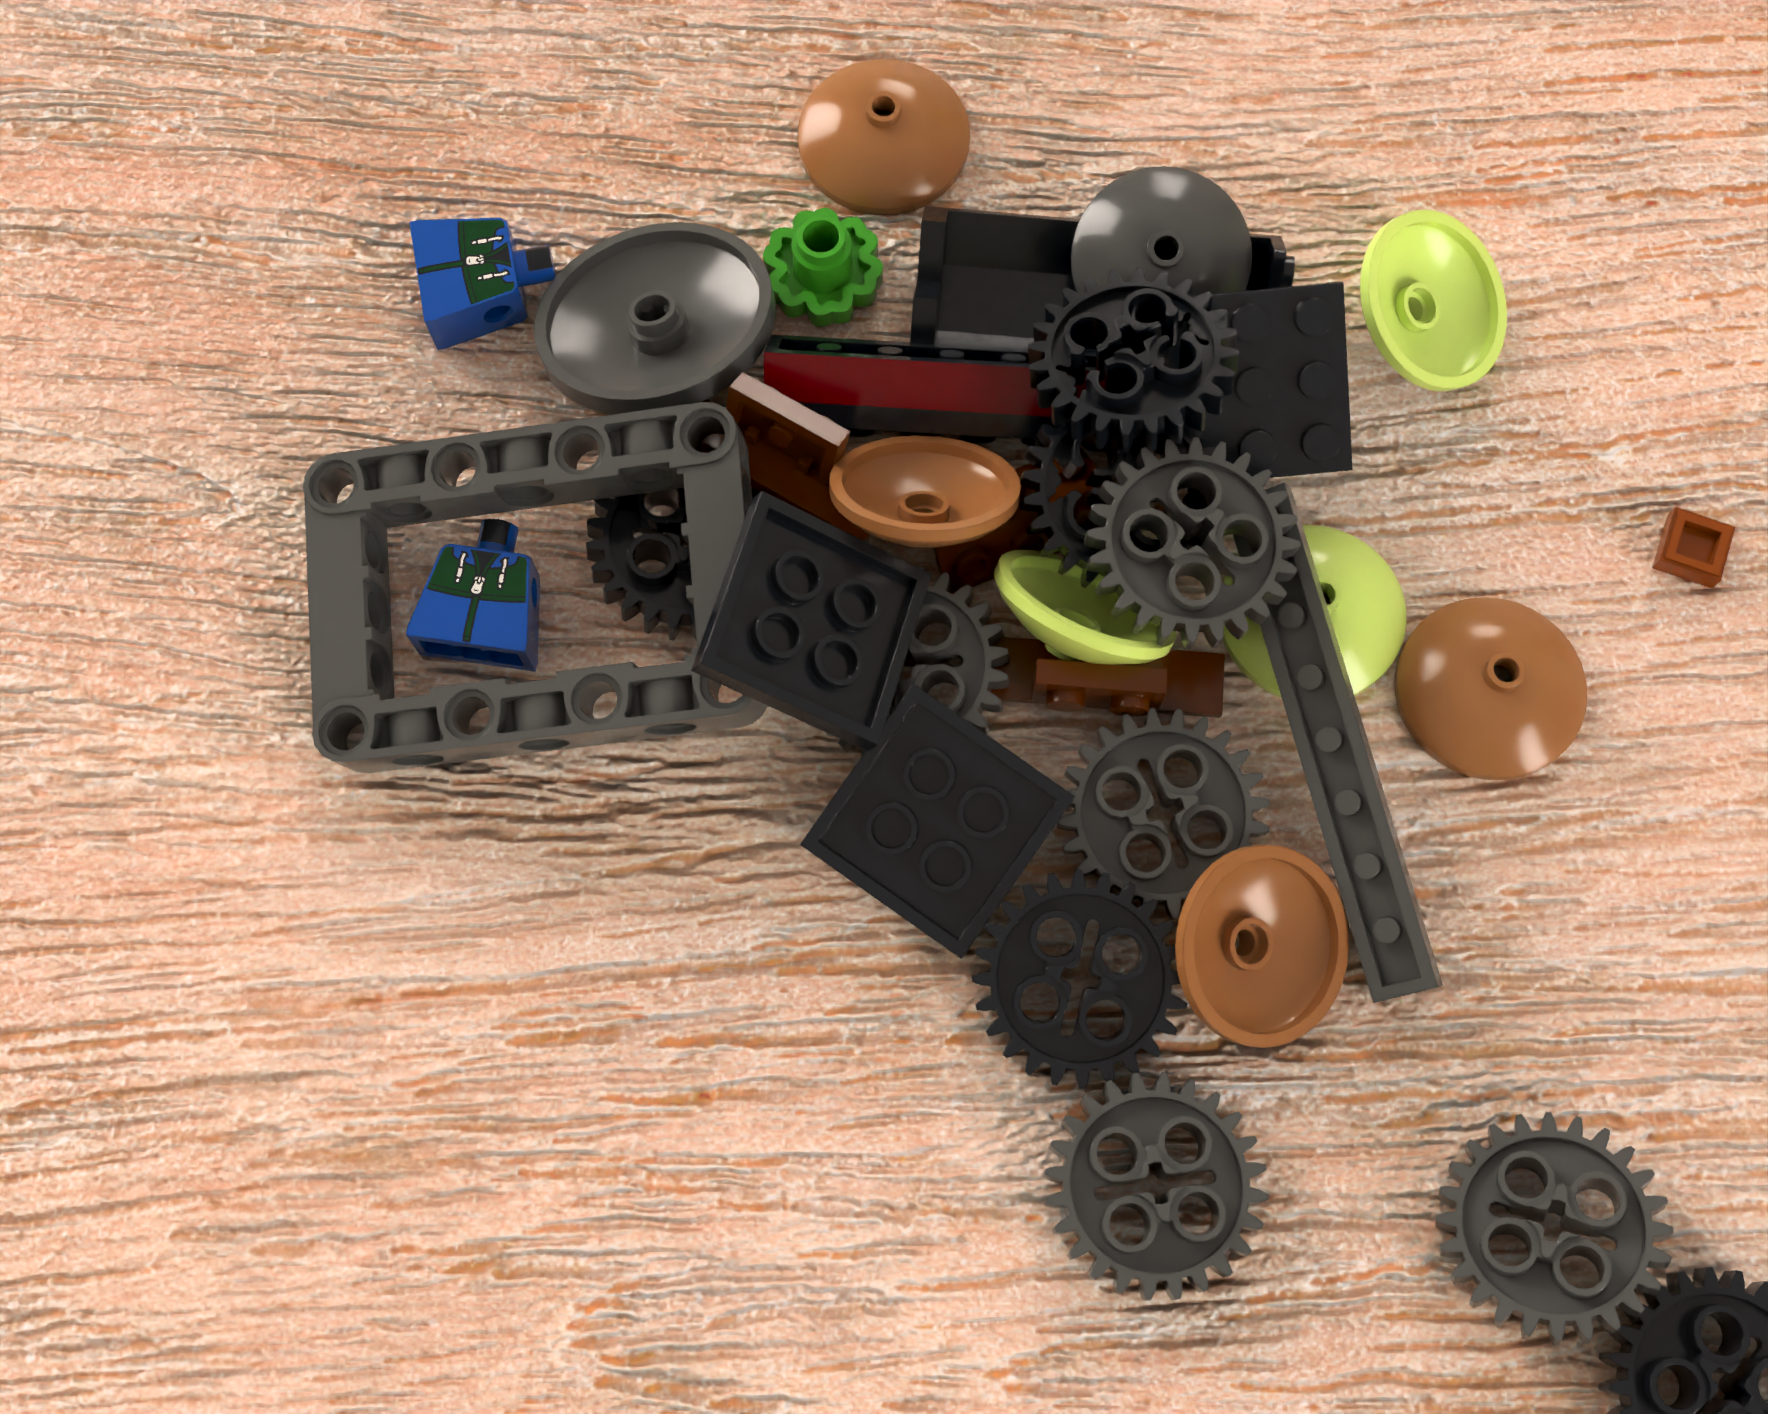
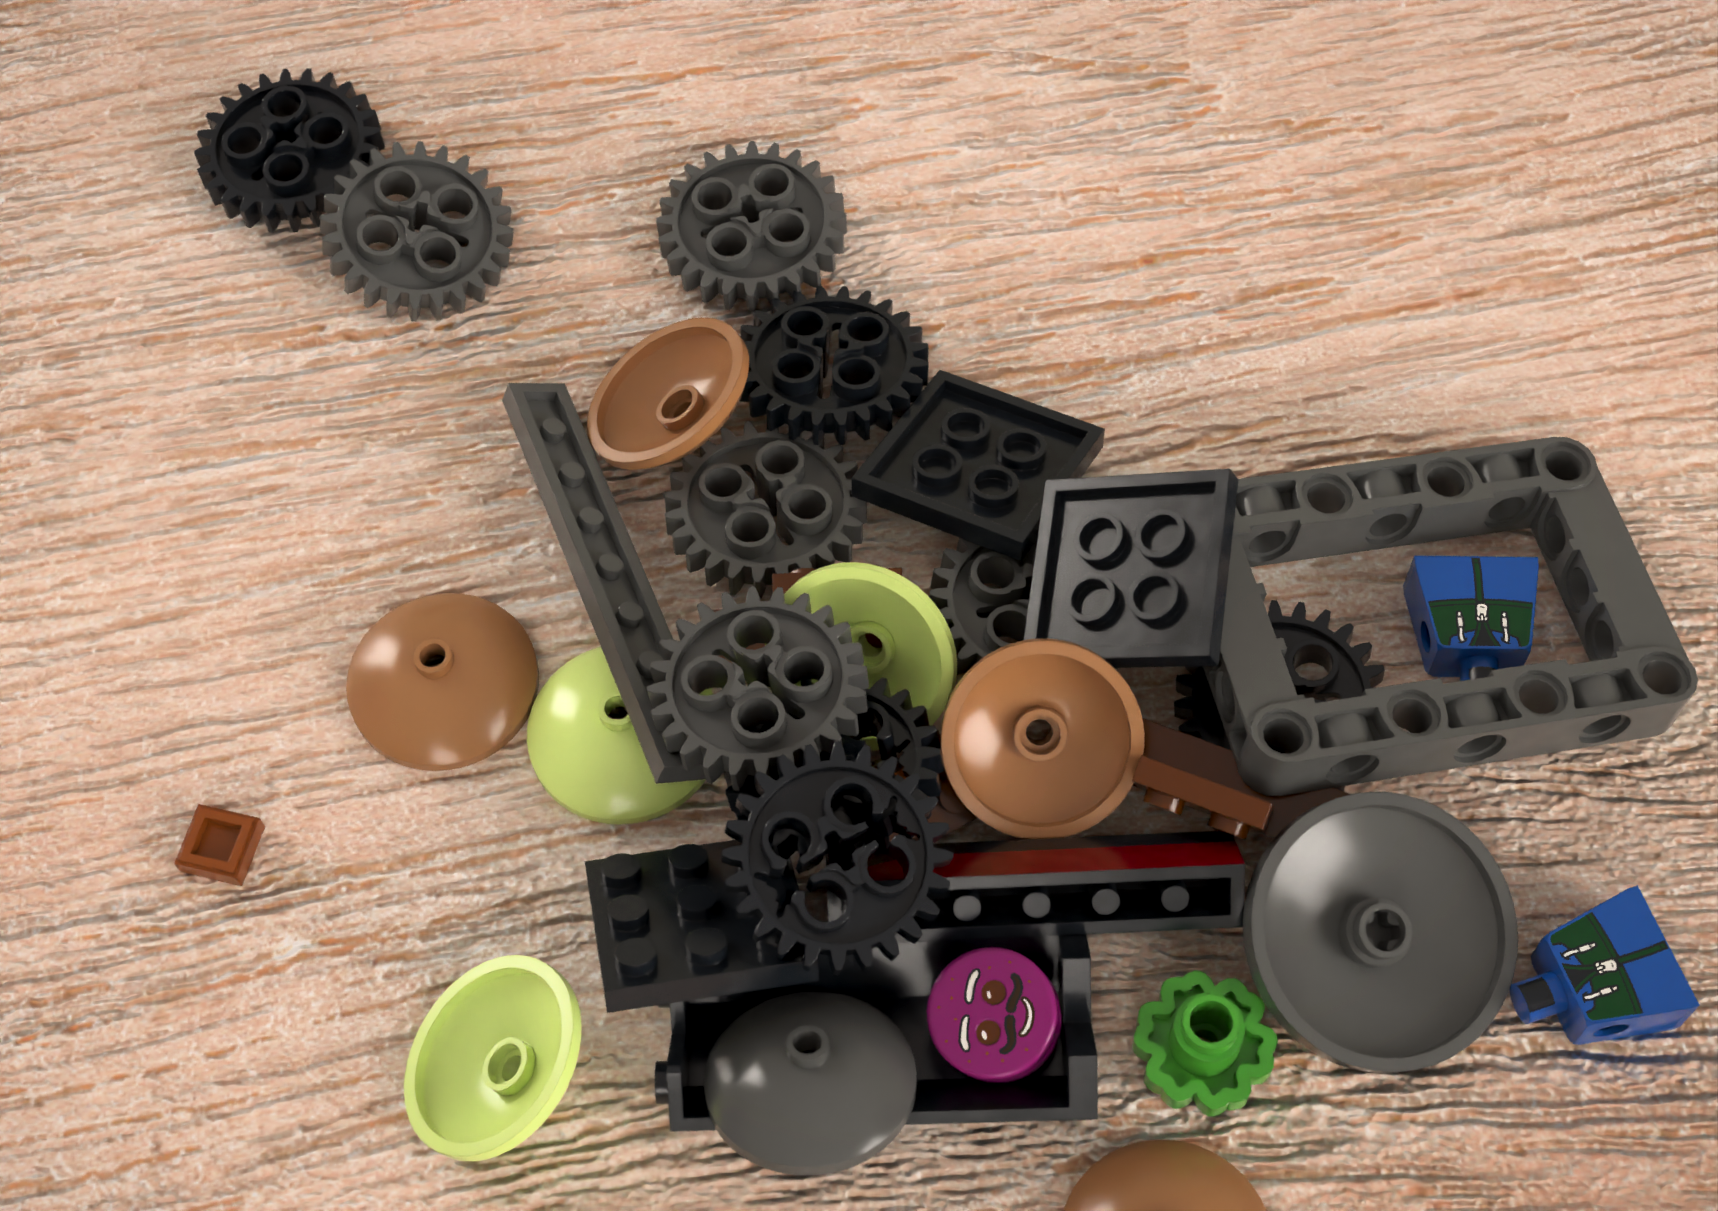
camera: 175 degrees right, 10 degrees down
none -> magenta head [927,947,1062,1083]

